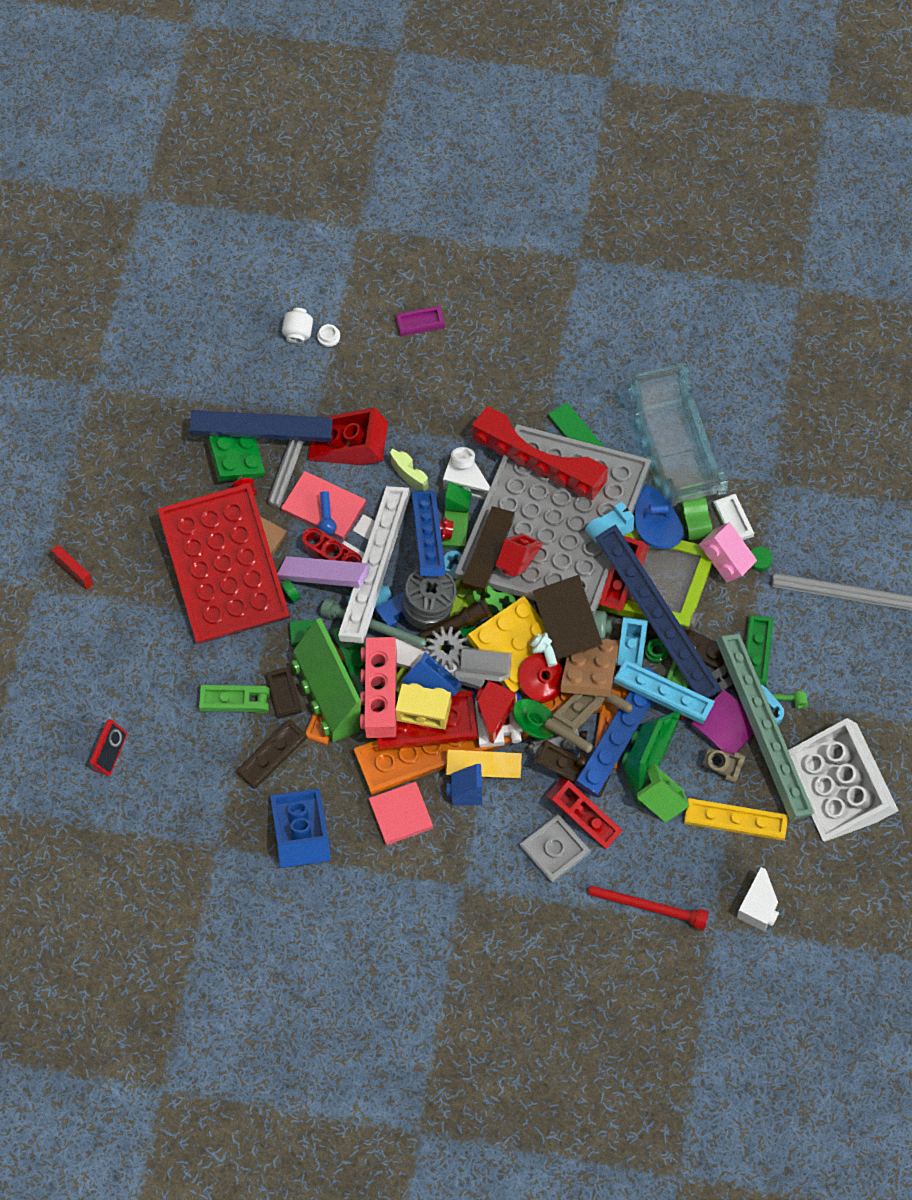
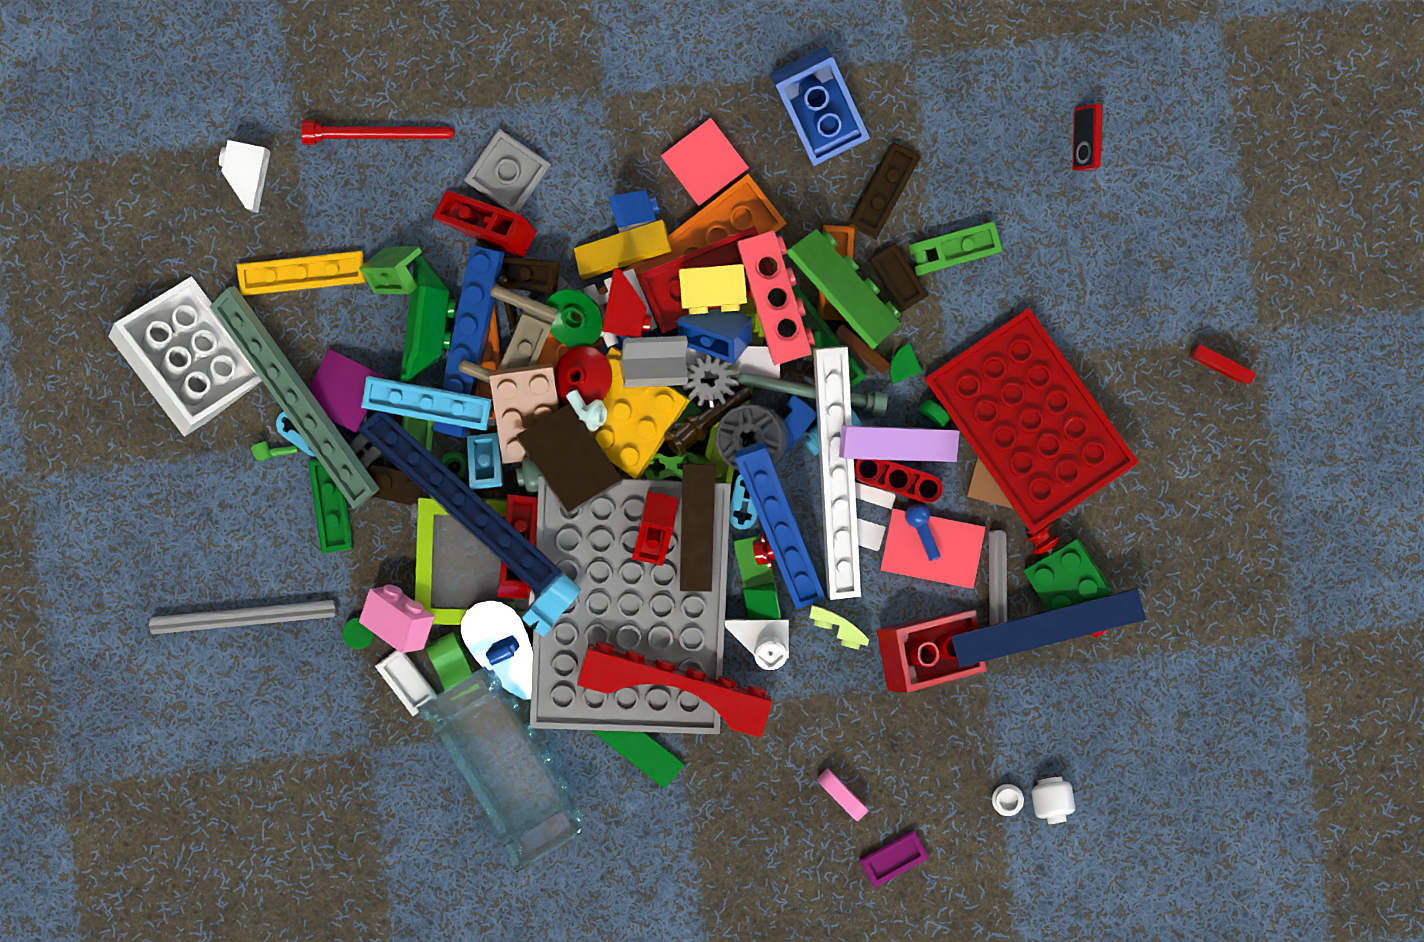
camera: 160 degrees right, 25 degrees up
dark tan plate [702,747,746,783] -> none
none -> bright pink beam [816,768,869,822]

